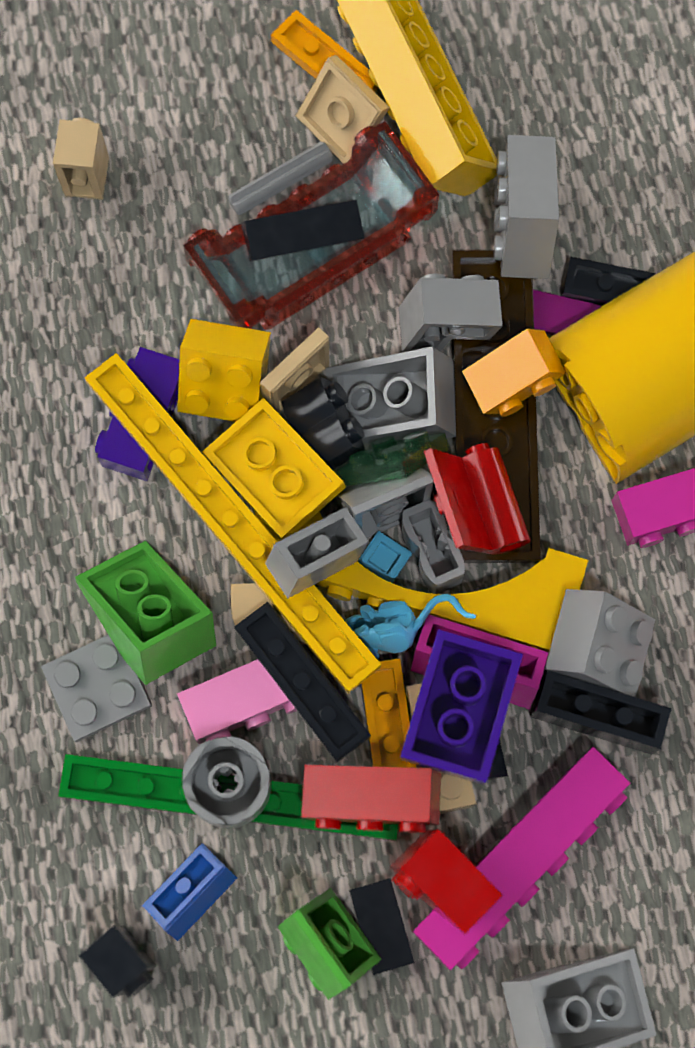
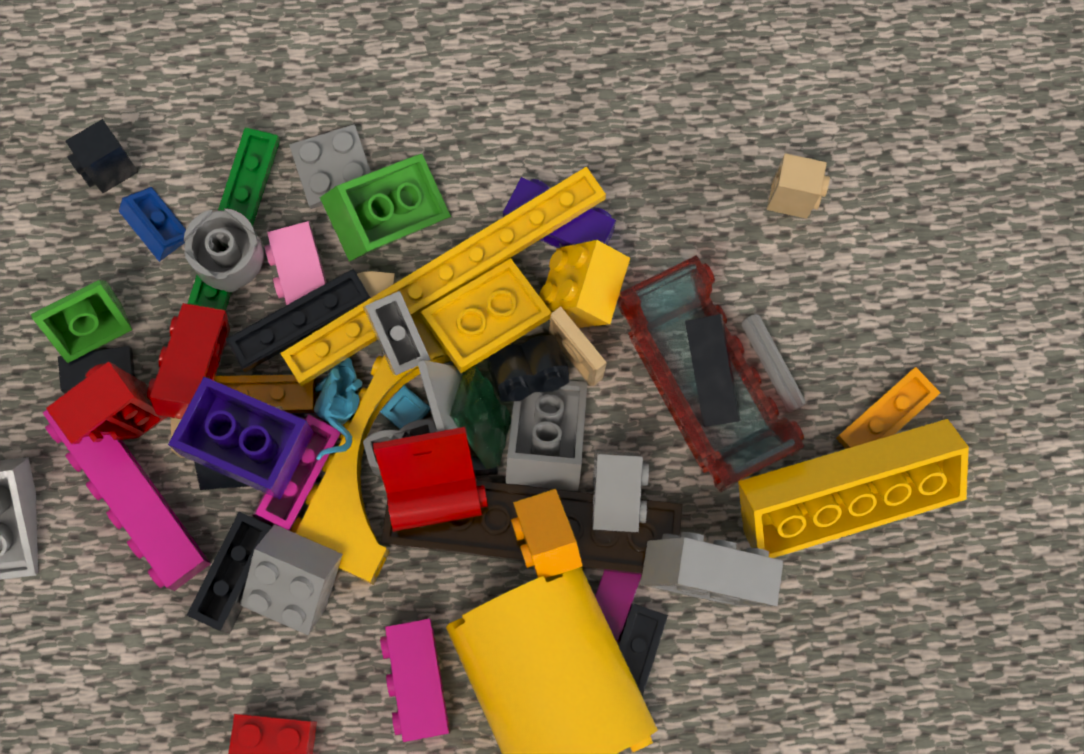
camera: 95 degrees right, 0 degrees up
tan tile [296,55,390,168] -> none

